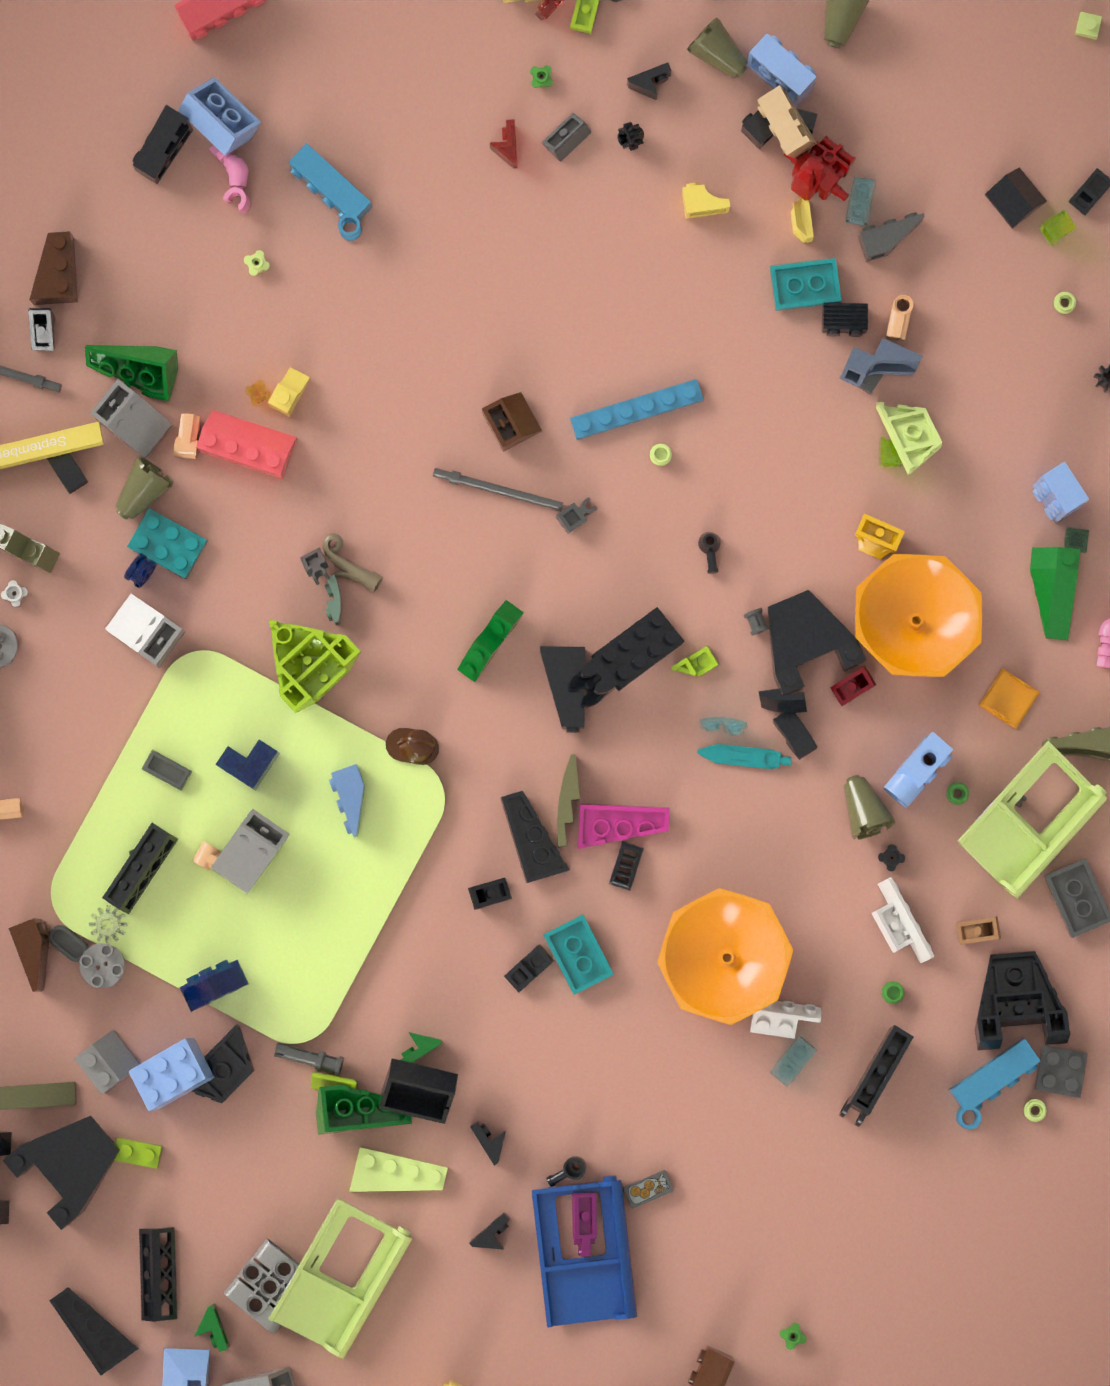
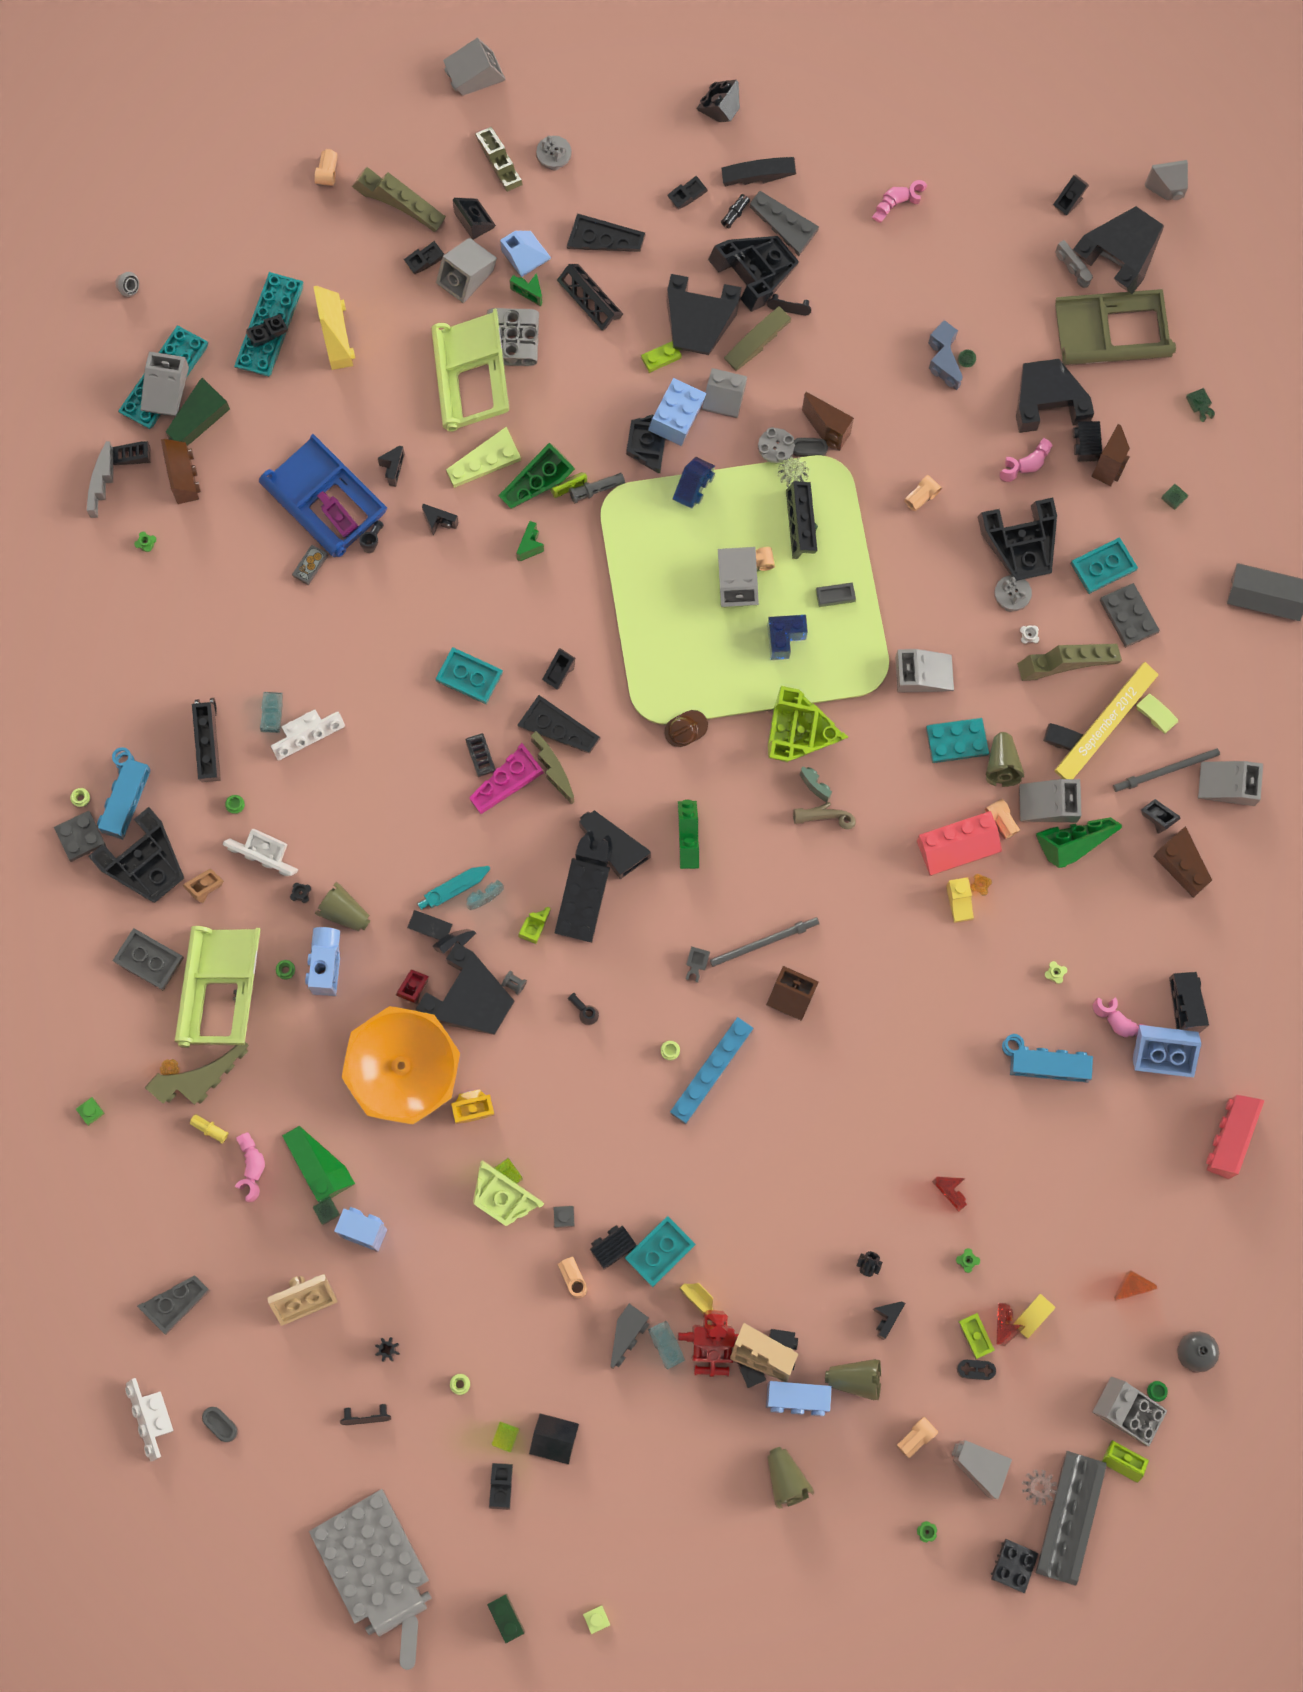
camera: 140 degrees right, 10 degrees down
clear blue wheel [124,553,157,588] -> none
dark grey plate [300,547,330,585] -> none
medium blue slope [329,764,365,838] -> none
black piece [379,1058,458,1124] -> none
black slope [504,944,554,993] -> none
dark grey slope [542,113,591,162] -> none
light orange piece [657,888,794,1025] -> none
light yellow arch [682,183,730,219] -> none
sand blue arch [840,338,923,388] -> none
light orange piece [979,668,1040,729] -> none

